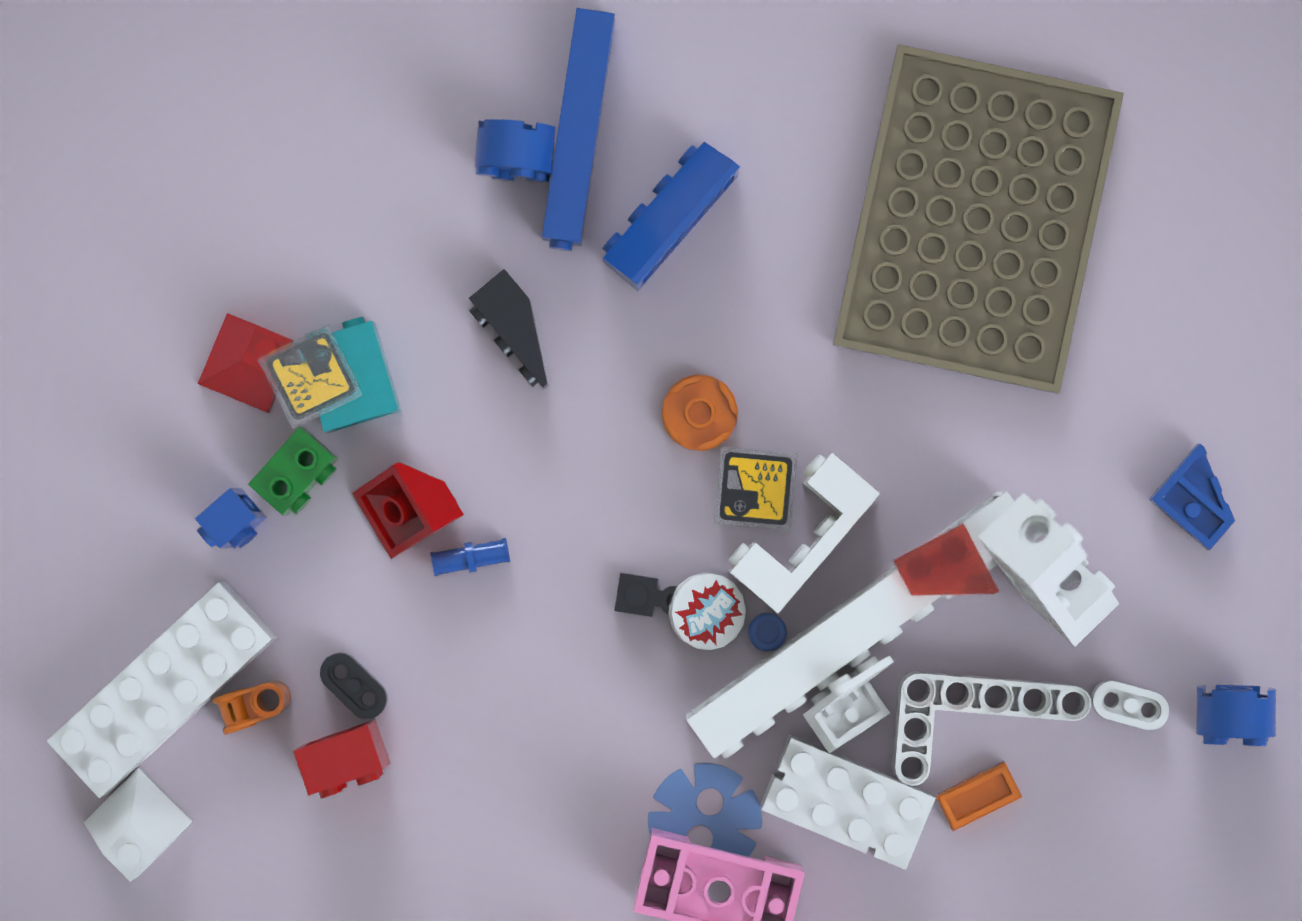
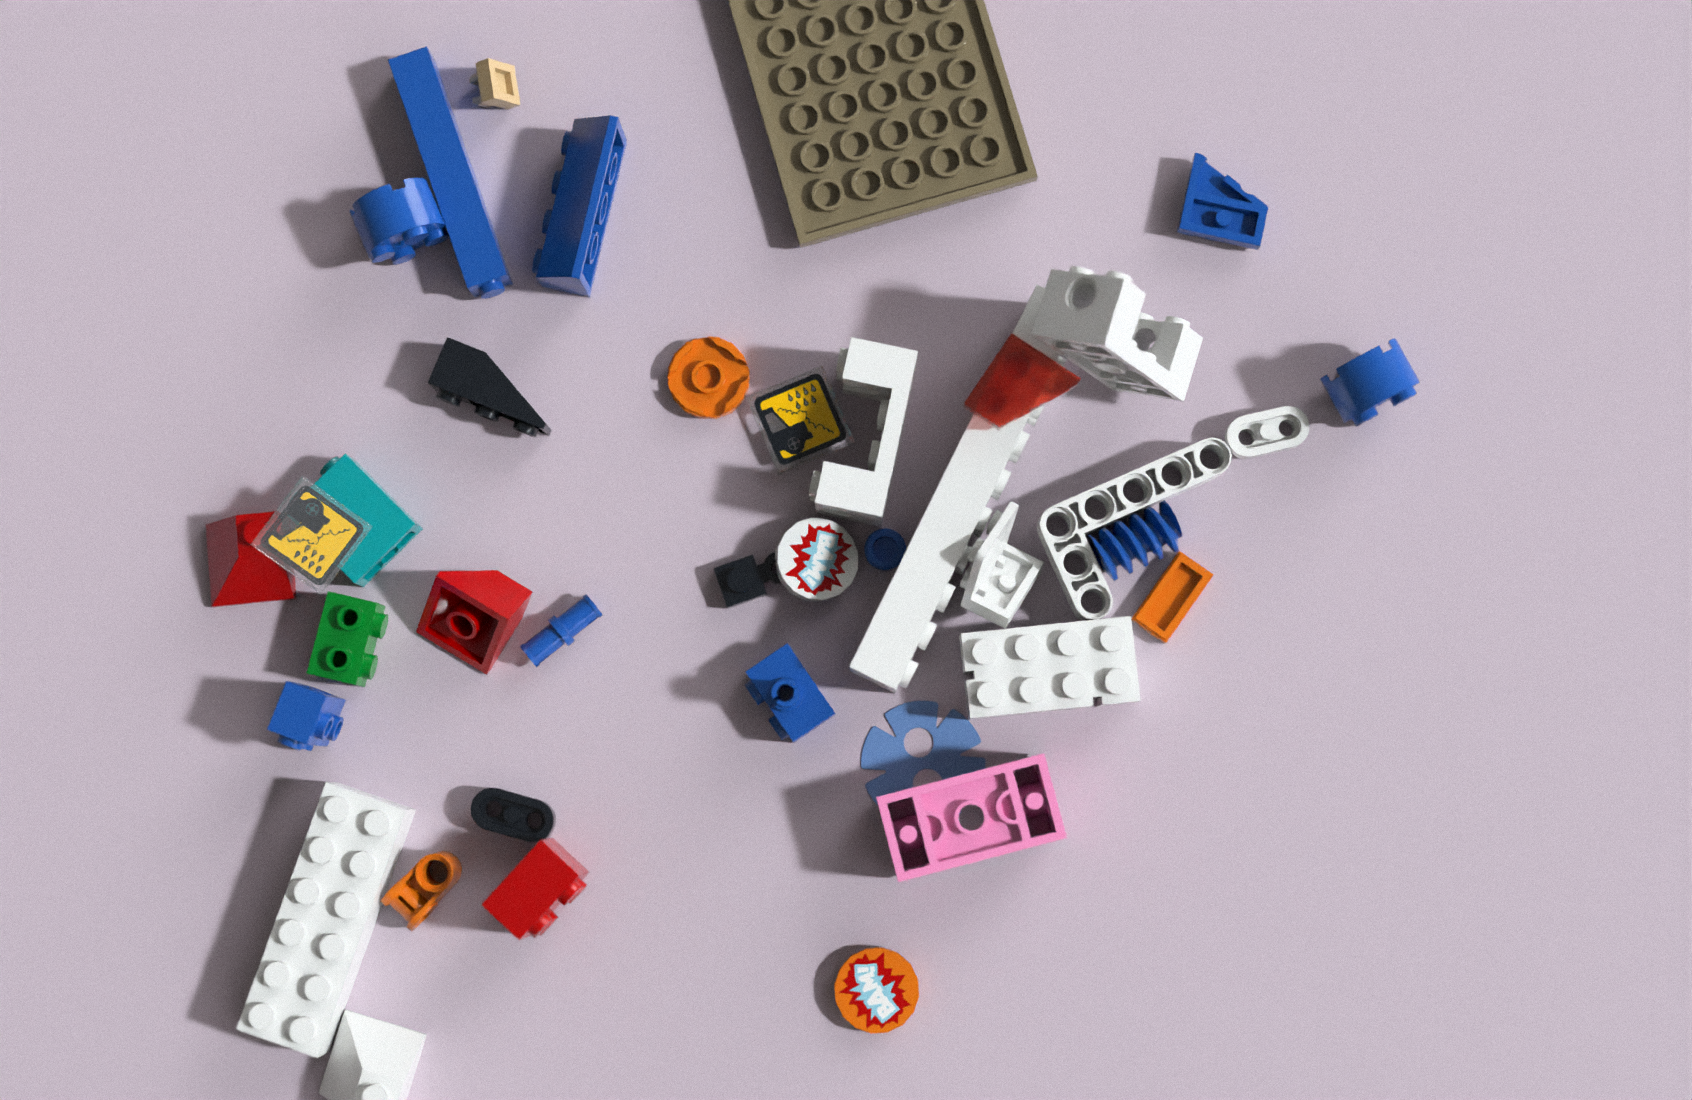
camera: 25 degrees left, 5 degrees down
none -> tan tile [469,58,520,110]
none -> blue brick [744,643,836,743]
none -> blue piece [1087,500,1182,581]

